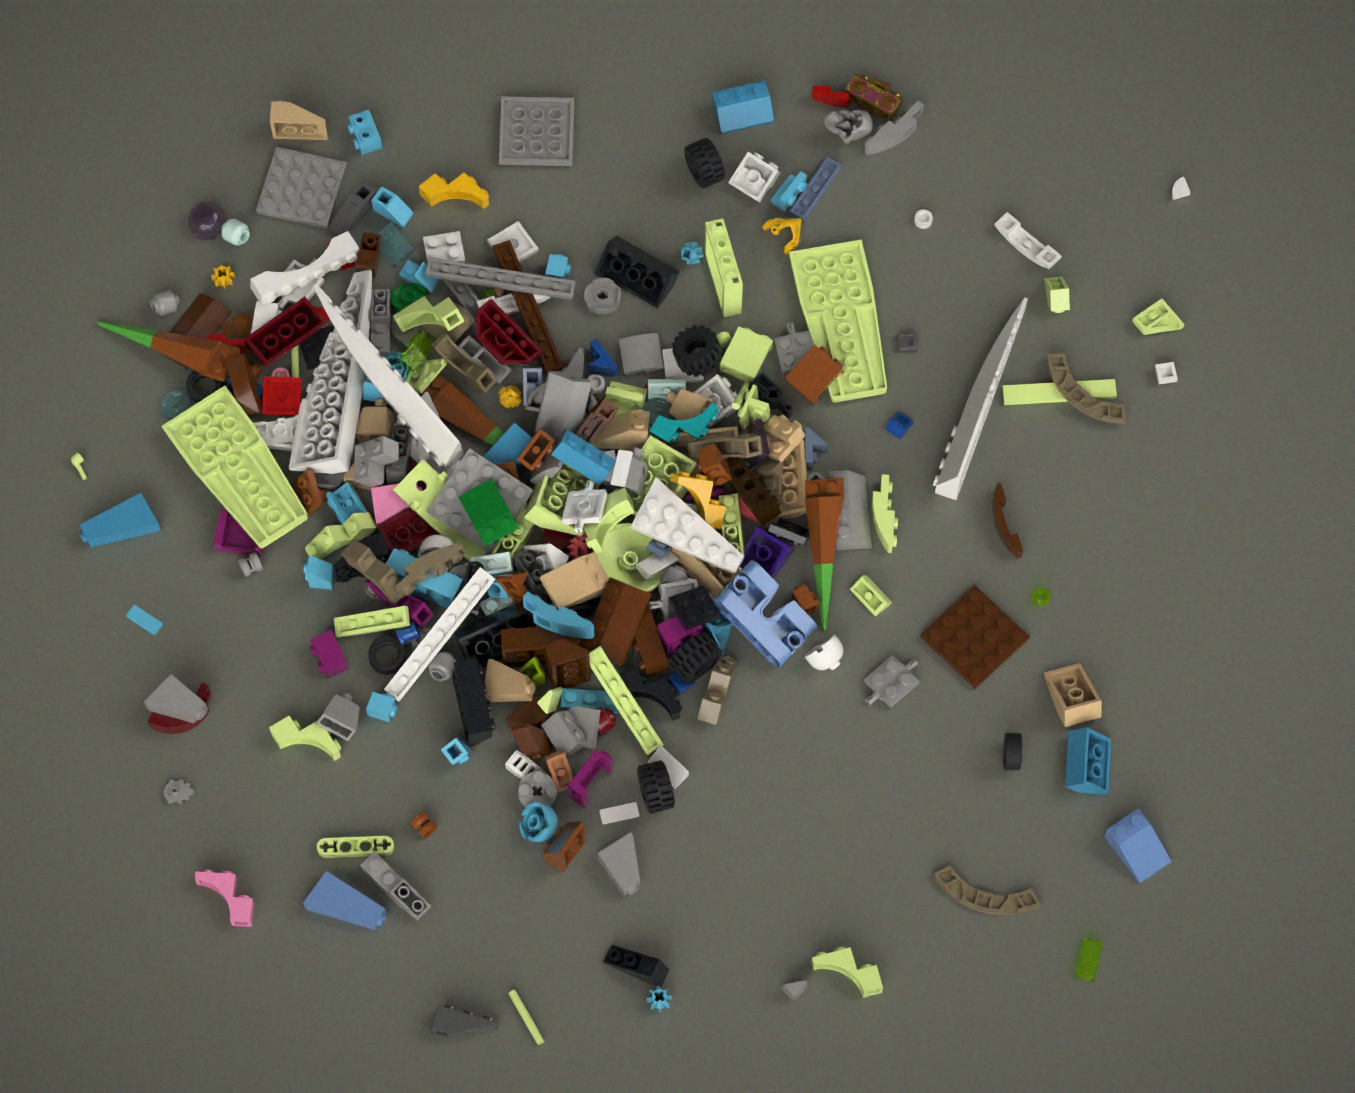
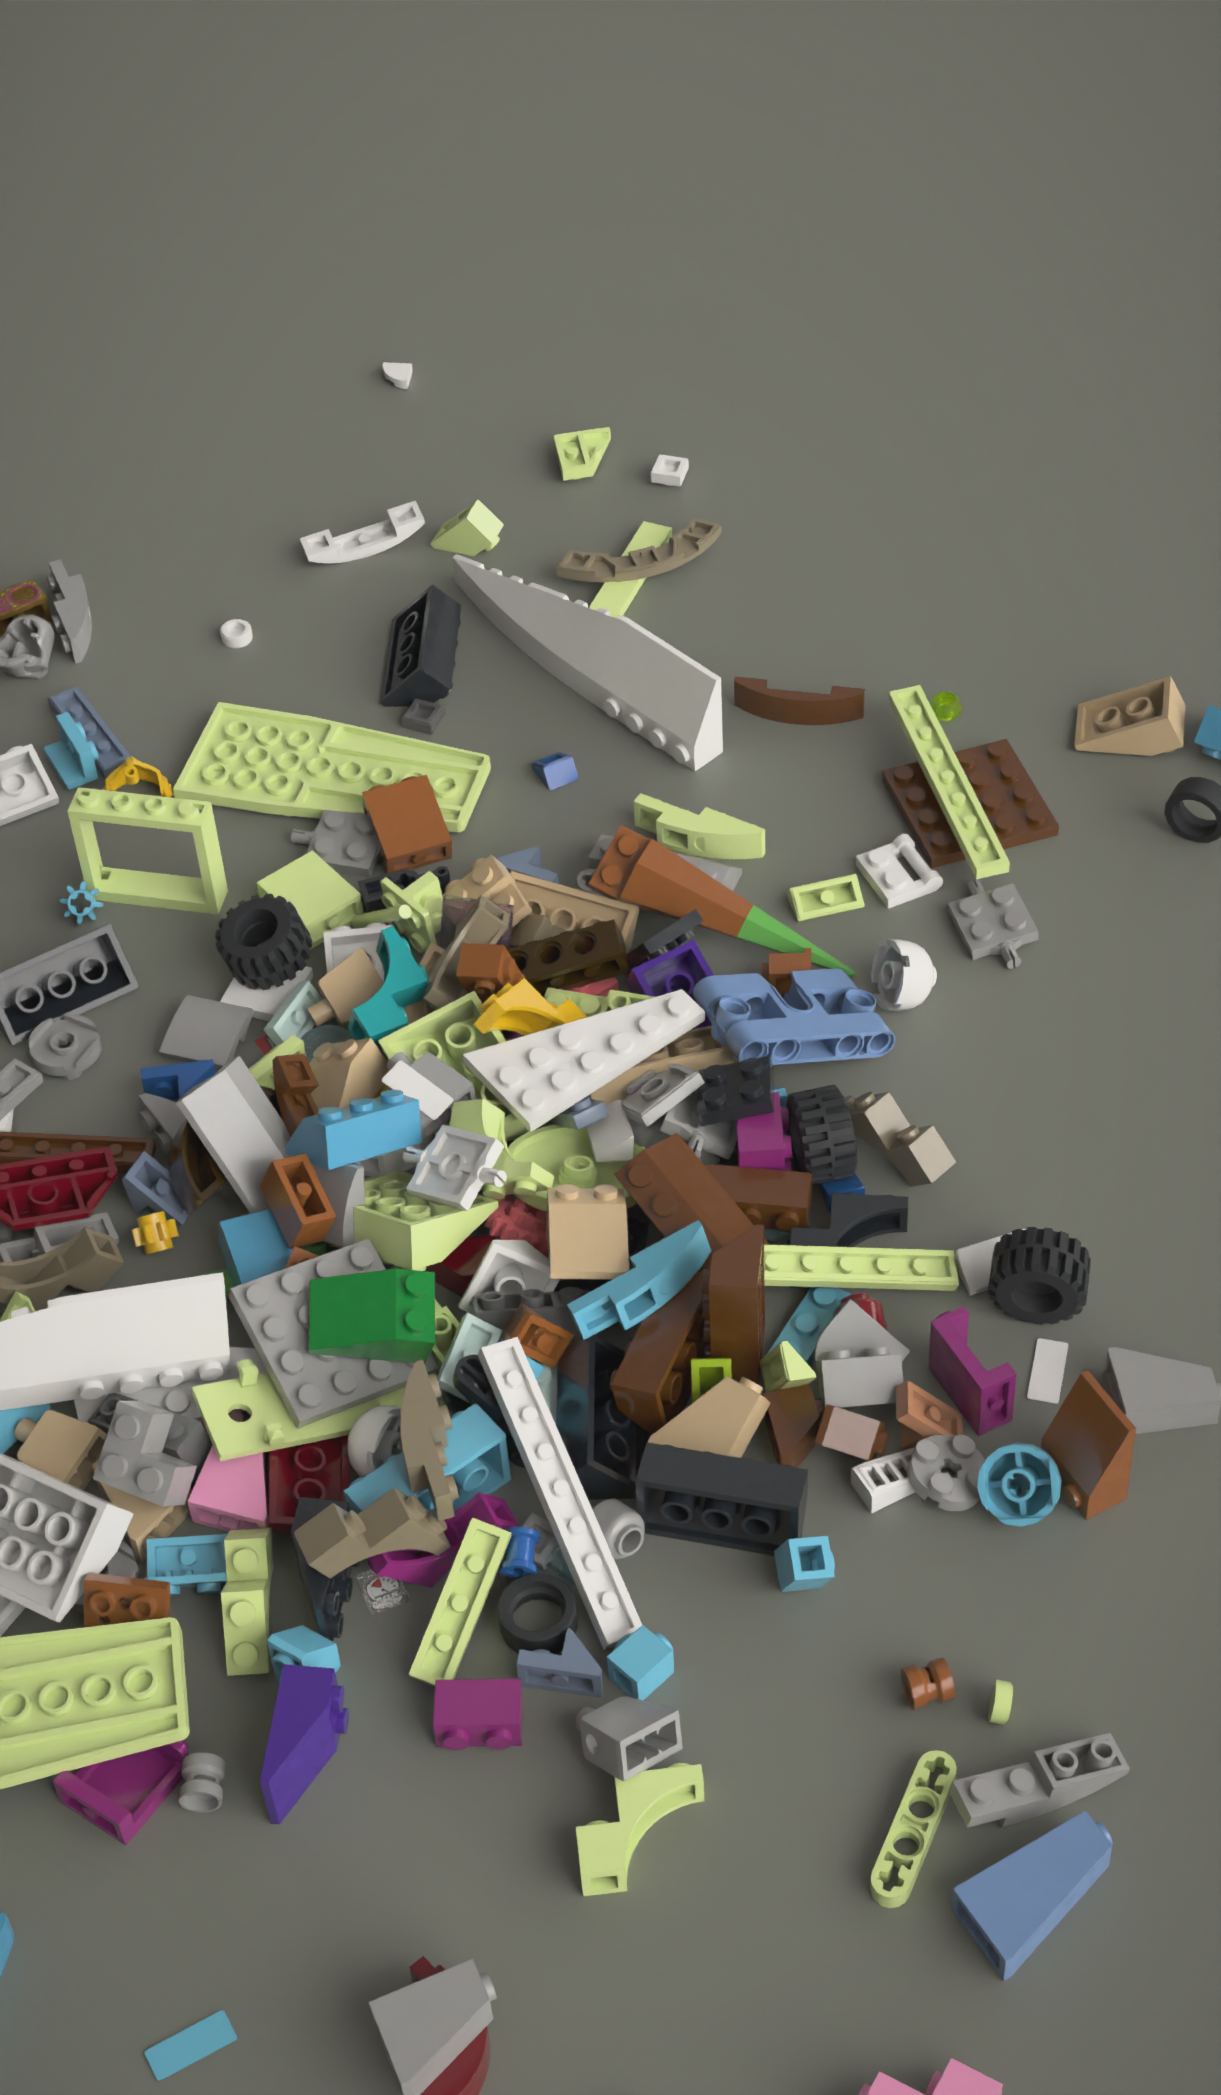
camera: 60 degrees left, 20 degrees down
none -> dark purple slope [260,1665,349,1824]
none -> black slope [380,584,461,707]
none -> sand blue slope [516,1628,604,1698]
none -> light grey tile [621,1064,705,1127]
none -> white plate [856,834,943,909]
none -> yellowish green plate [888,685,1010,879]
none -> yellowish green tile [988,1679,1013,1725]

